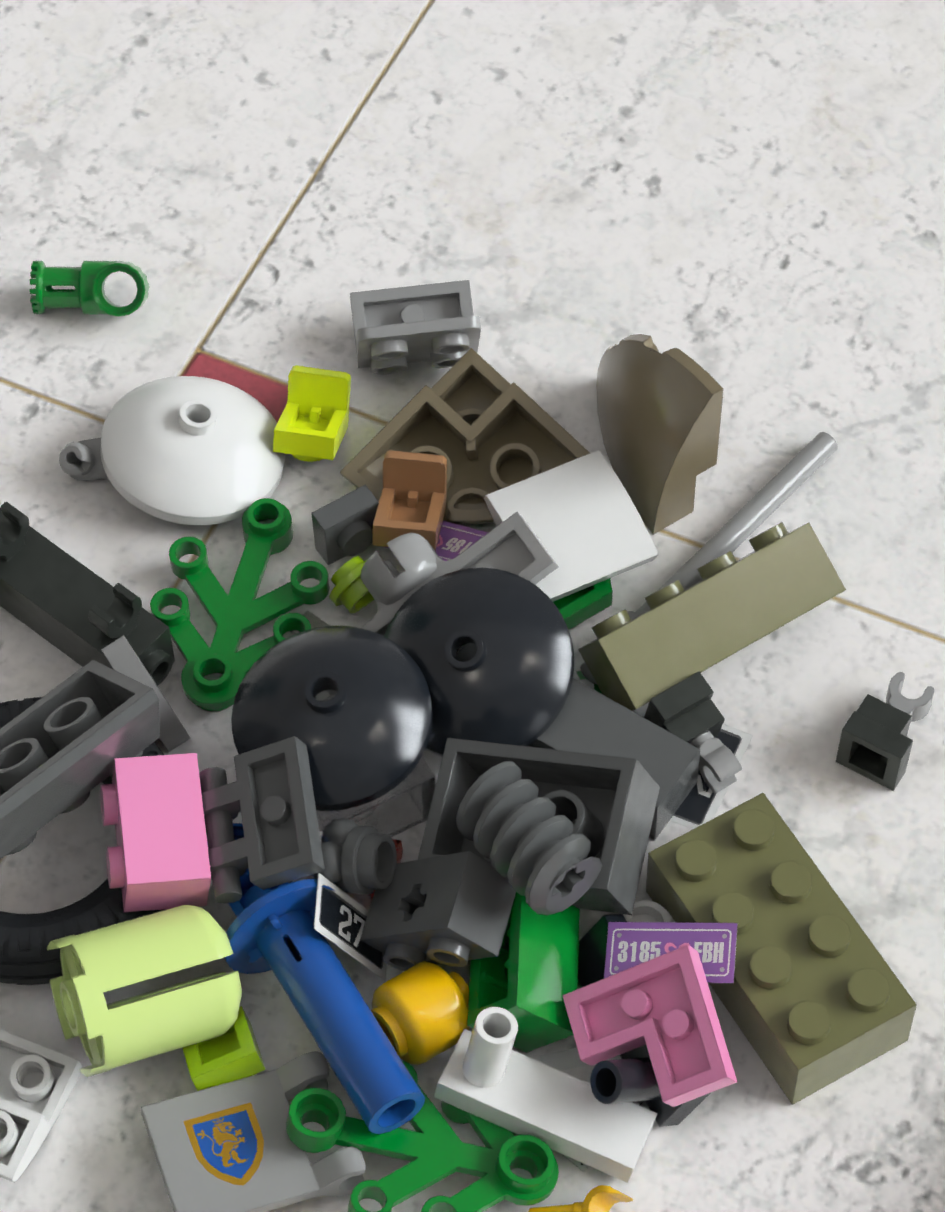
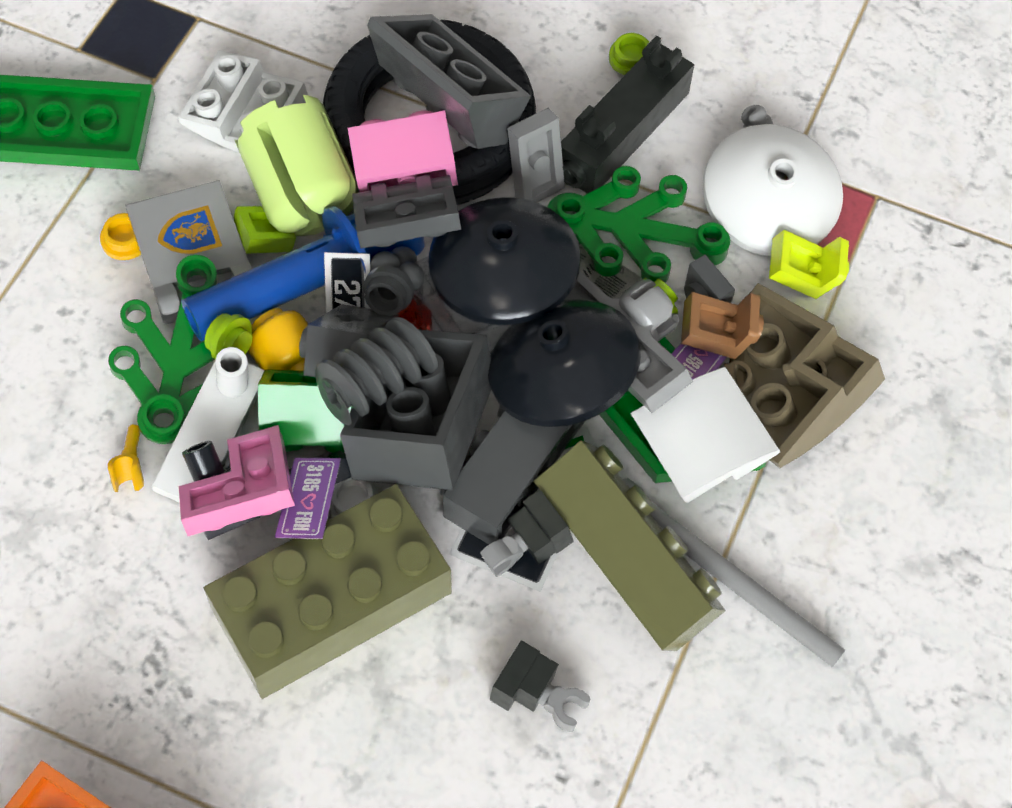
camera: 85 degrees right, 5 degrees up
green connector [30,261,150,317] -> none
light grey bracket [350,280,481,374] -> none
dark tan brick [596,334,723,535] -> none
none -> lime plate [205,313,252,359]

